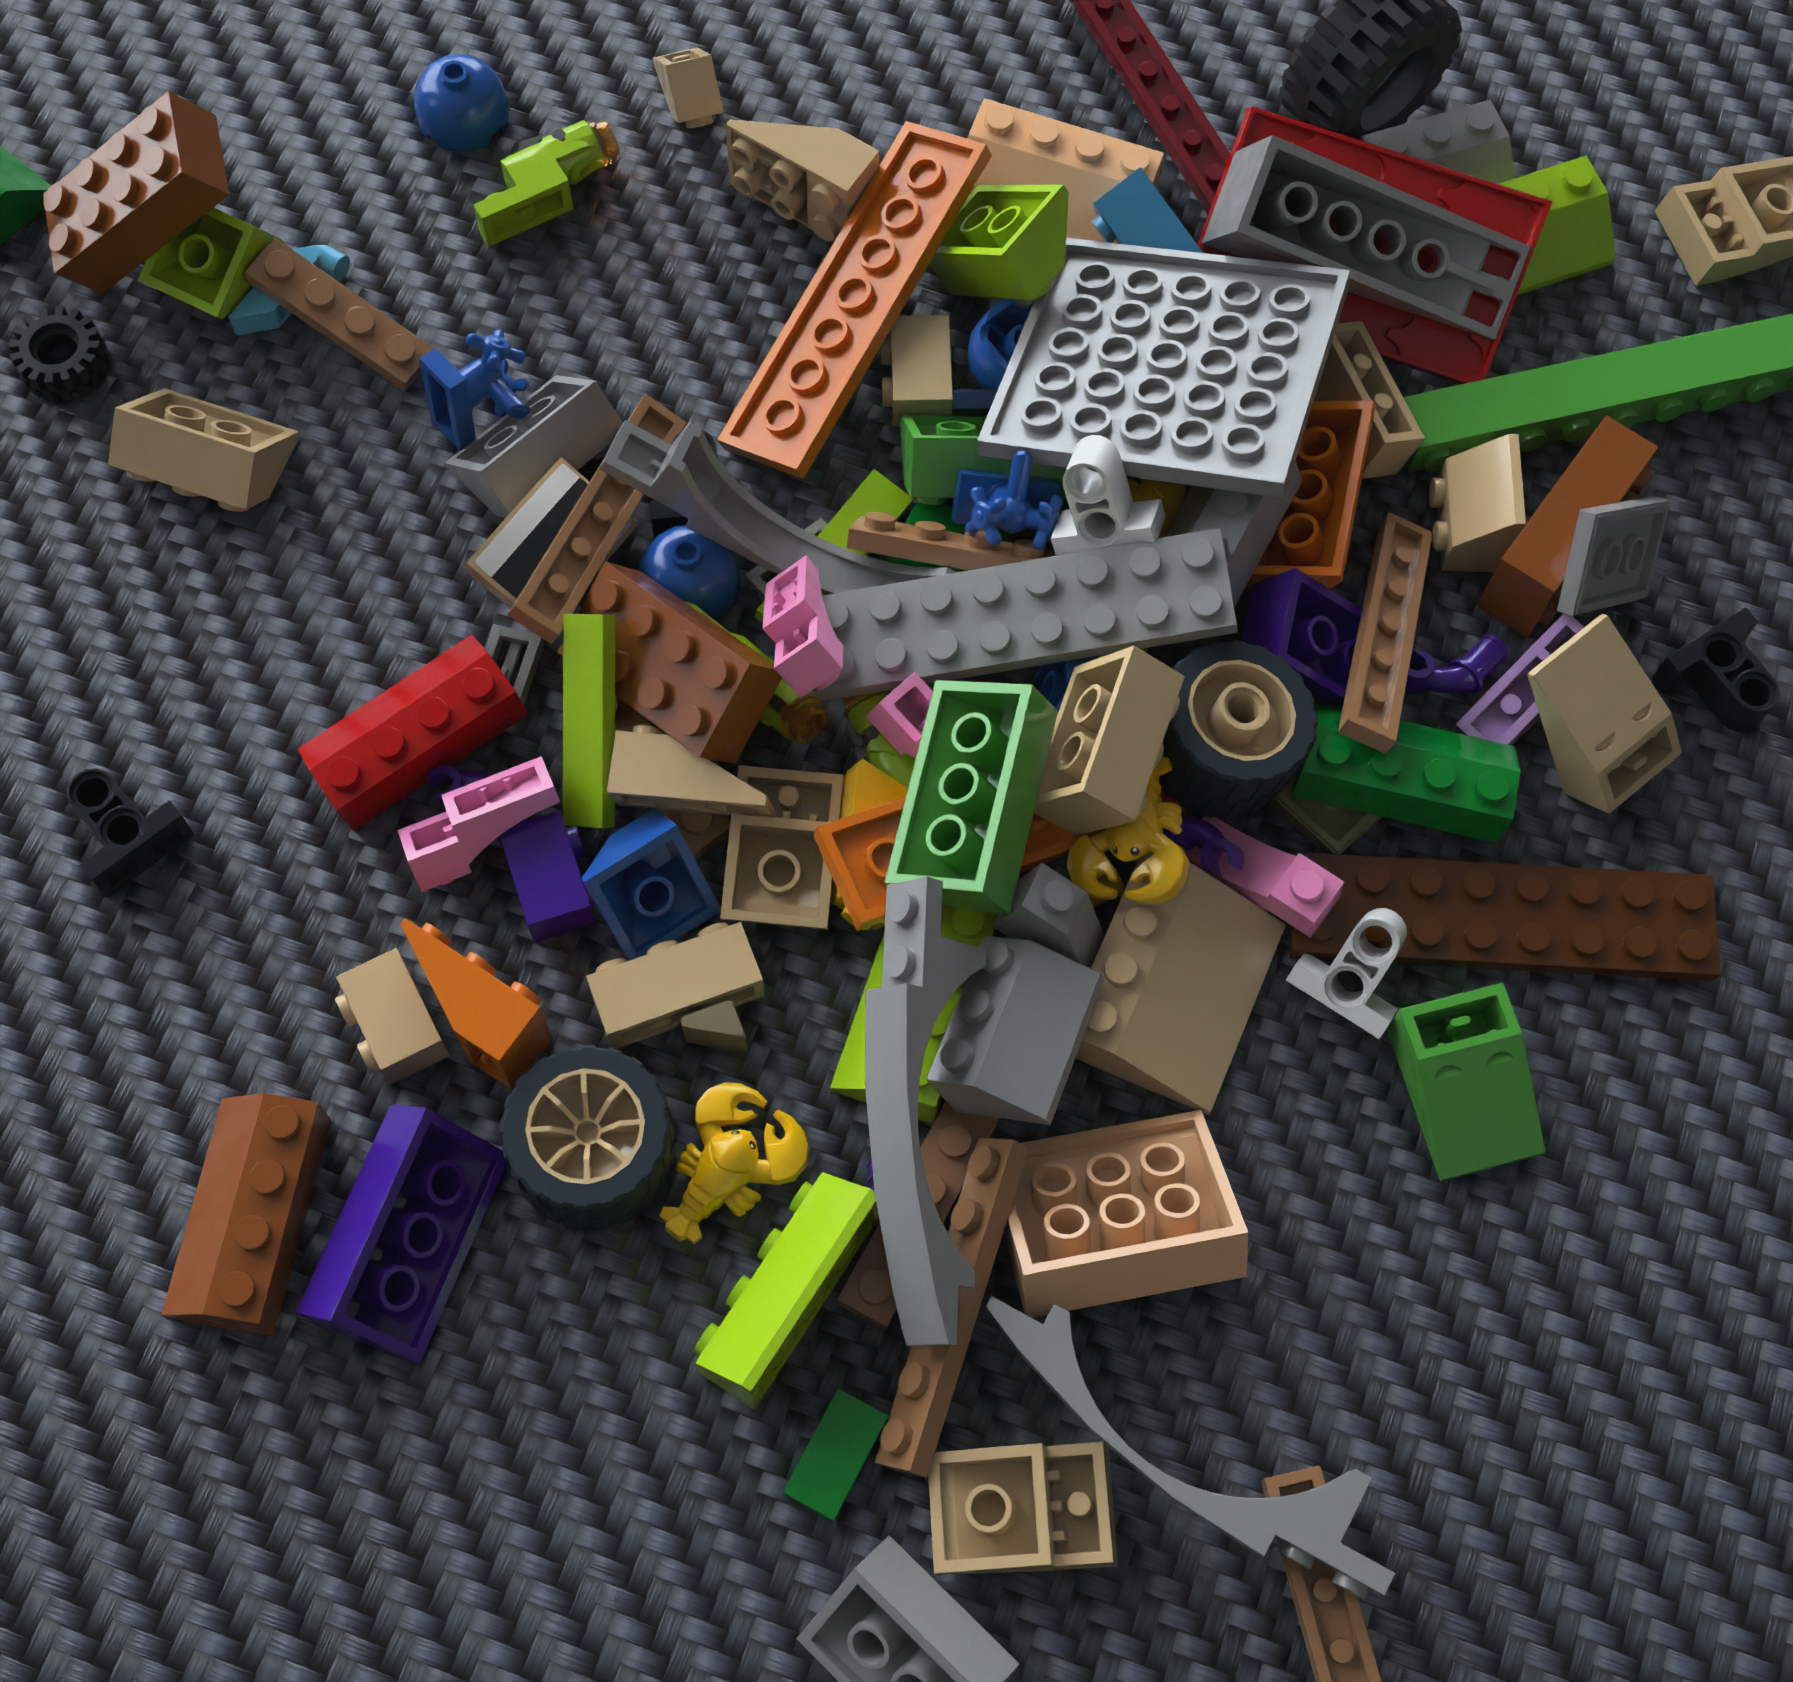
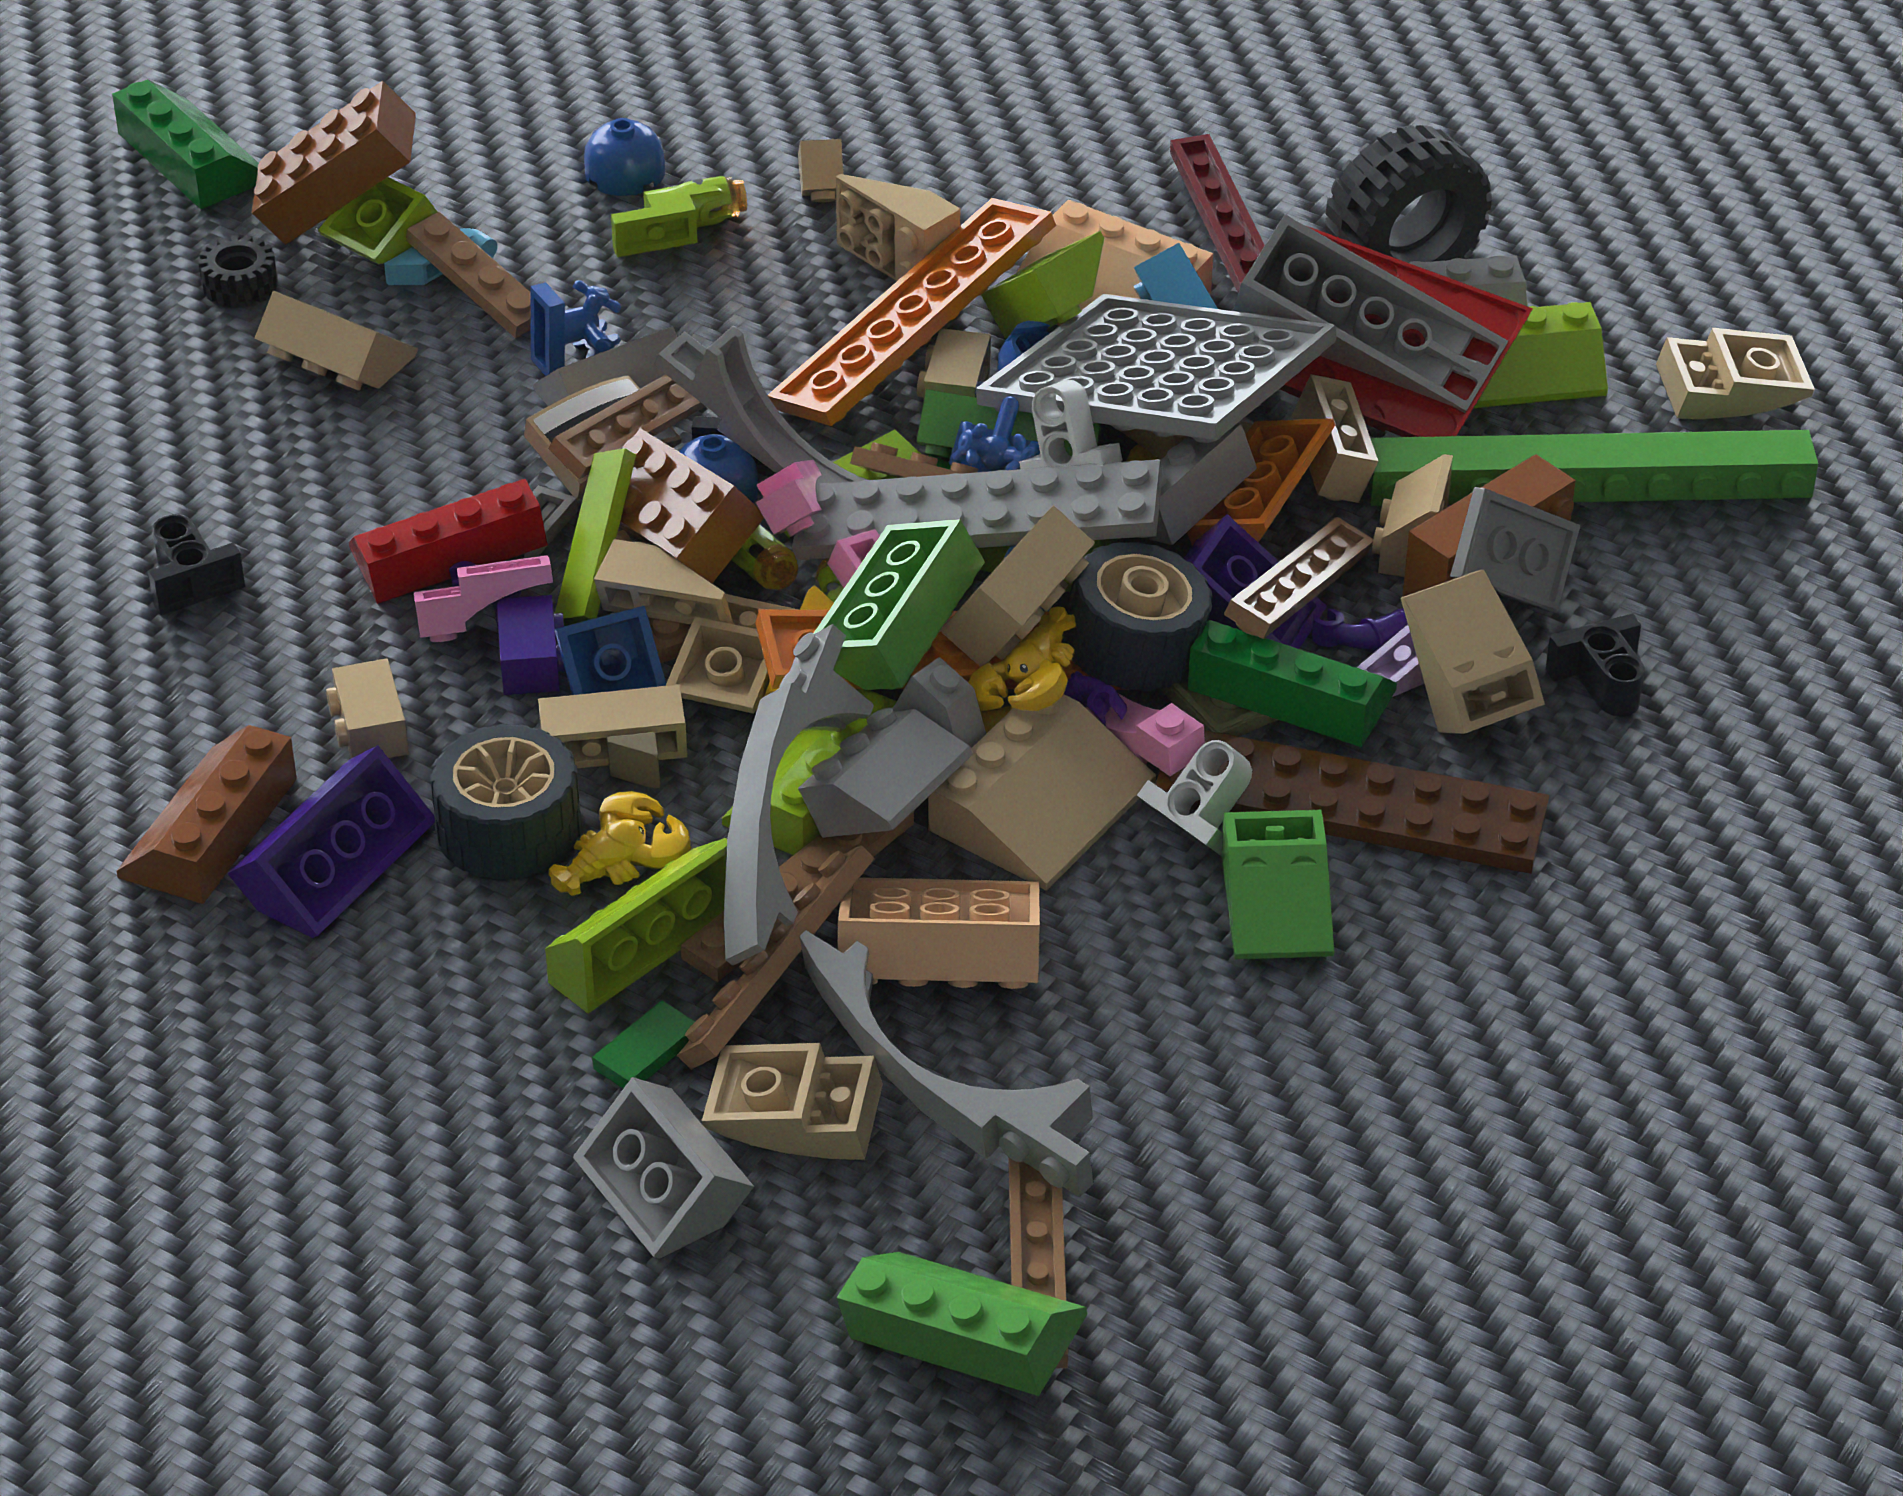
camera: 15 degrees right, 25 degrees down
orange slope [400,918,552,1091] -> none

